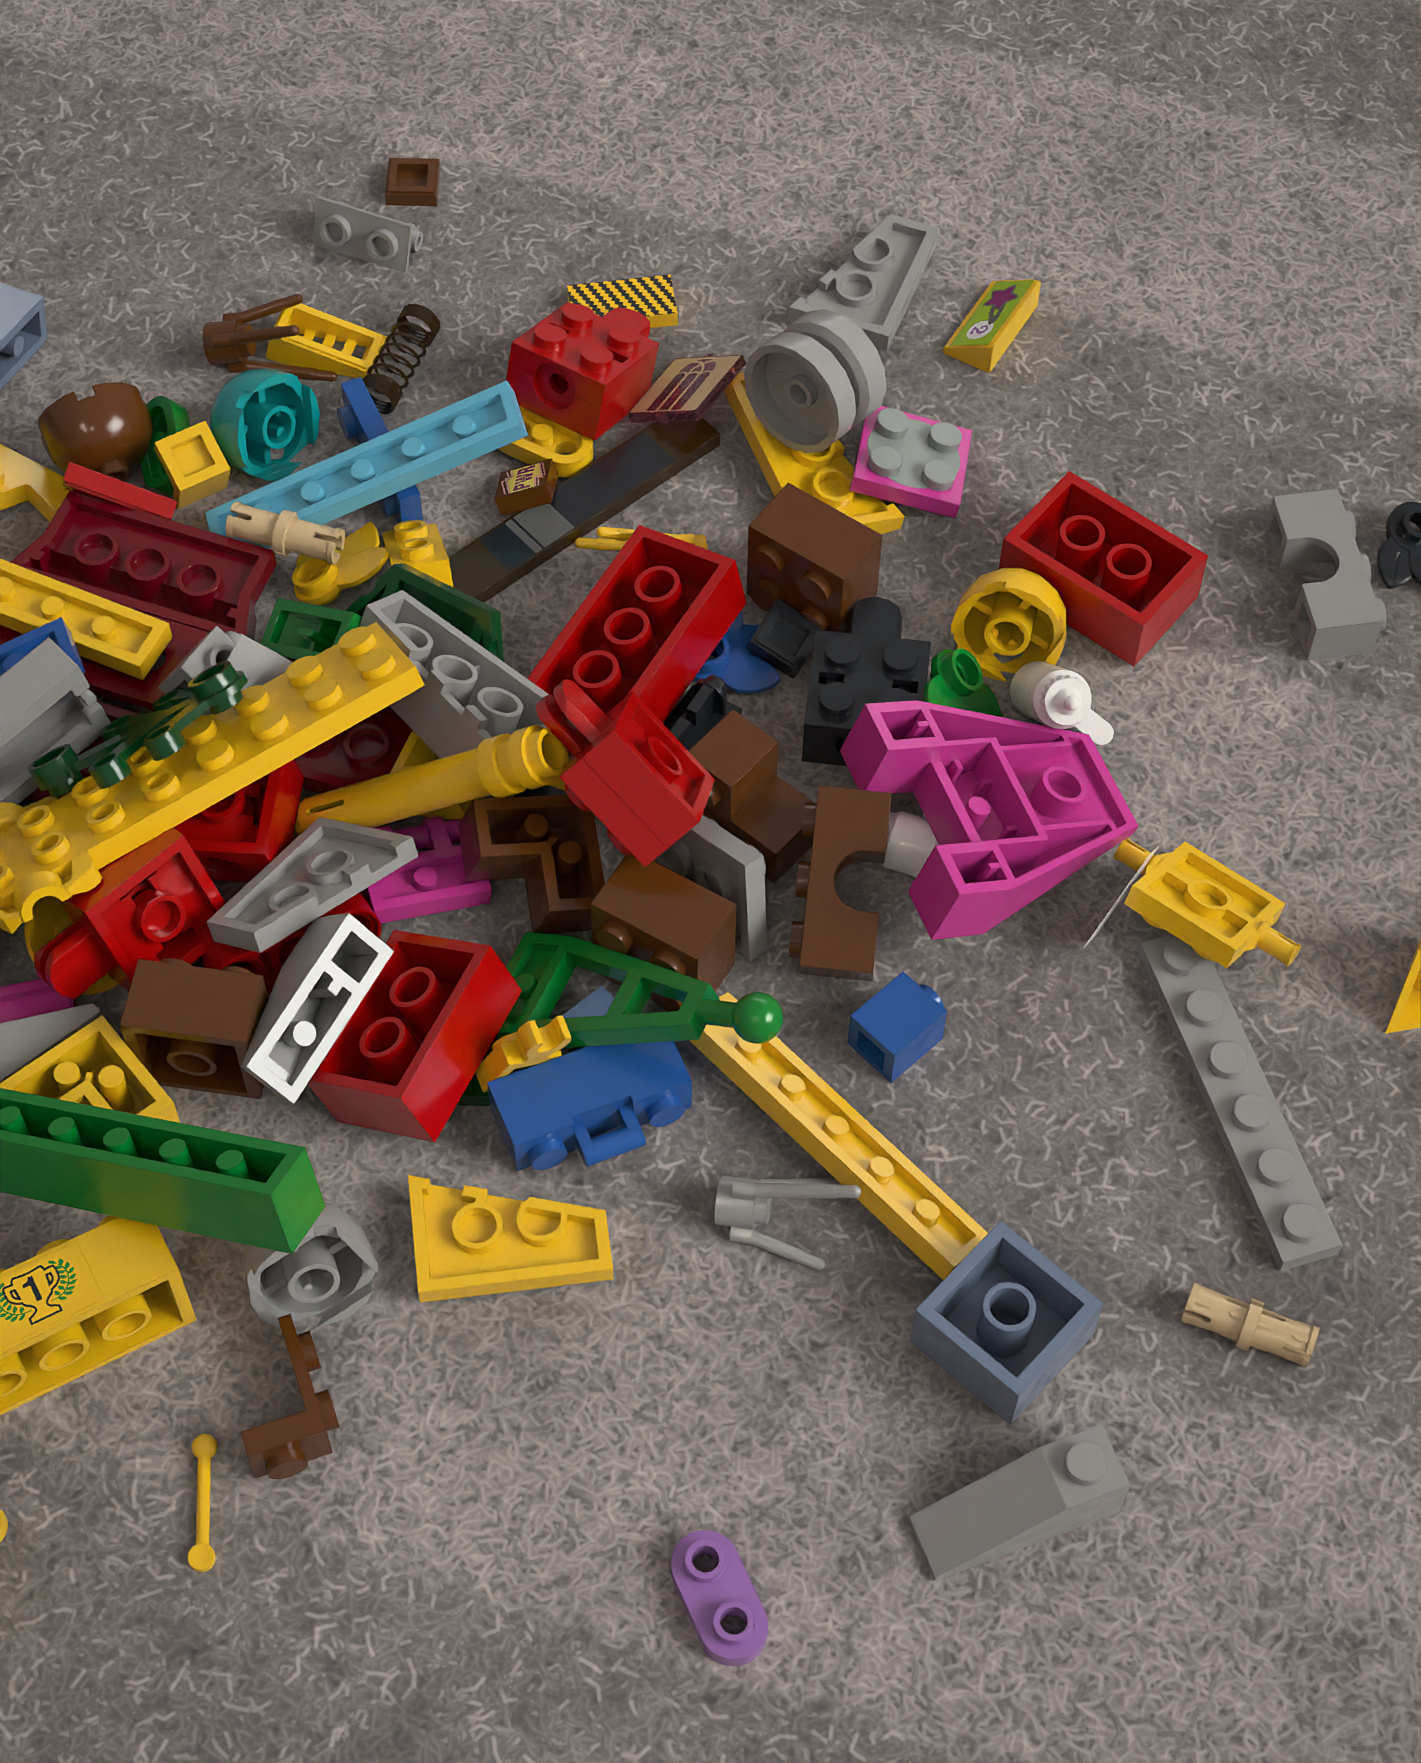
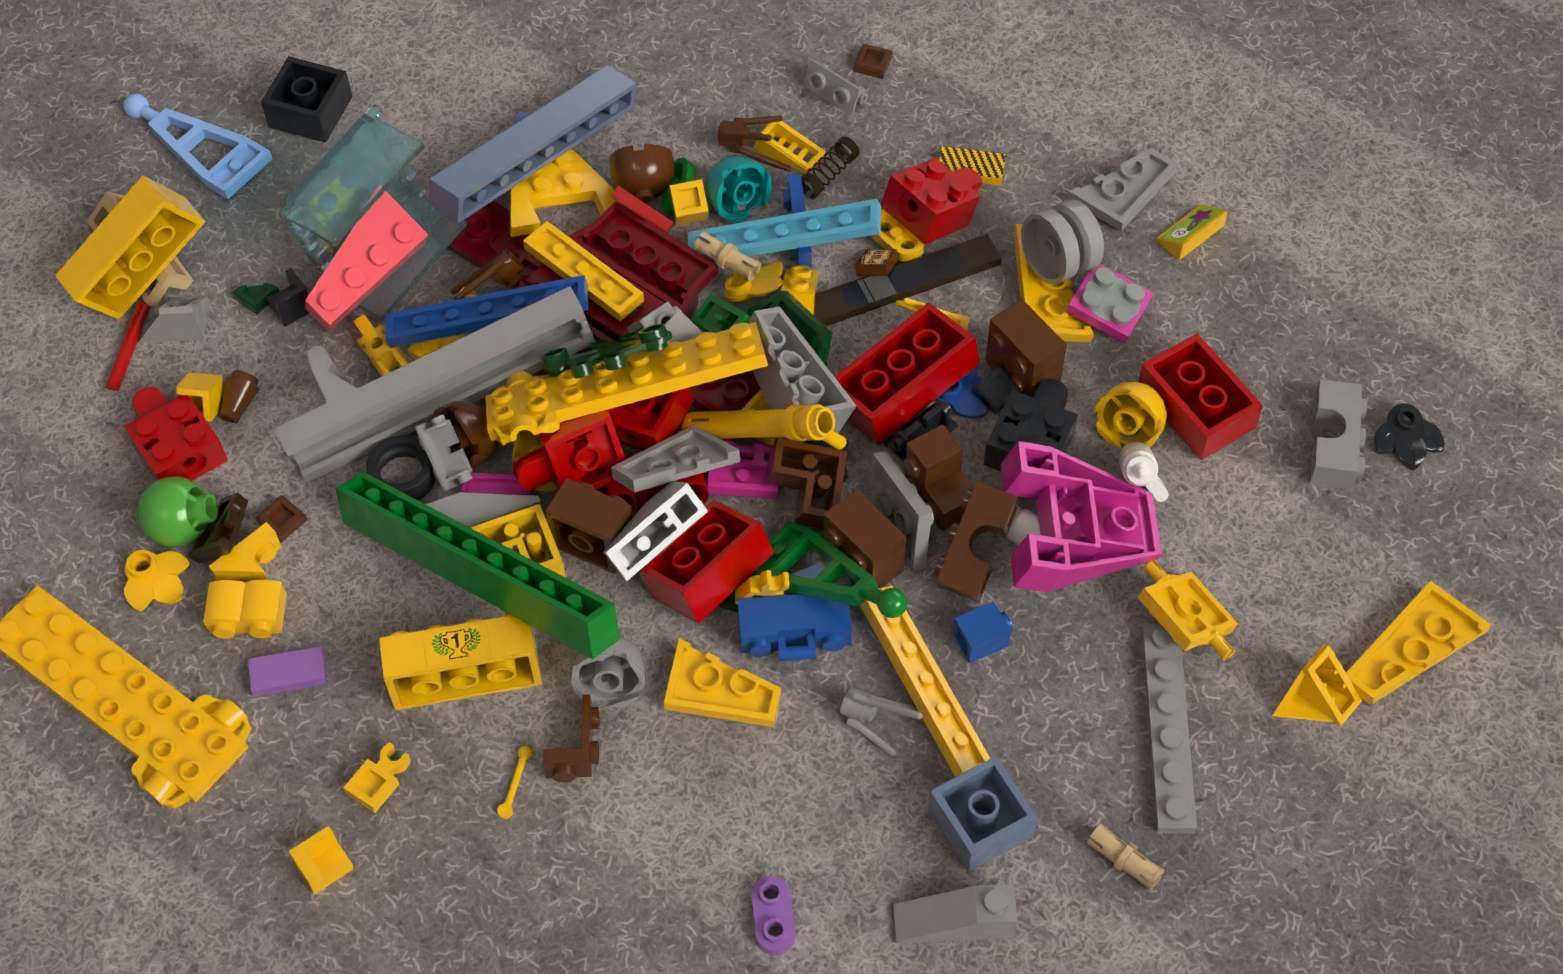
camera: 20 degrees right, 0 degrees up
red brick [536,679,715,867] -> none
piece [627,353,747,425] -> none
green plate [923,648,1003,717] -> none
white sticker [1084,846,1159,948] -> none

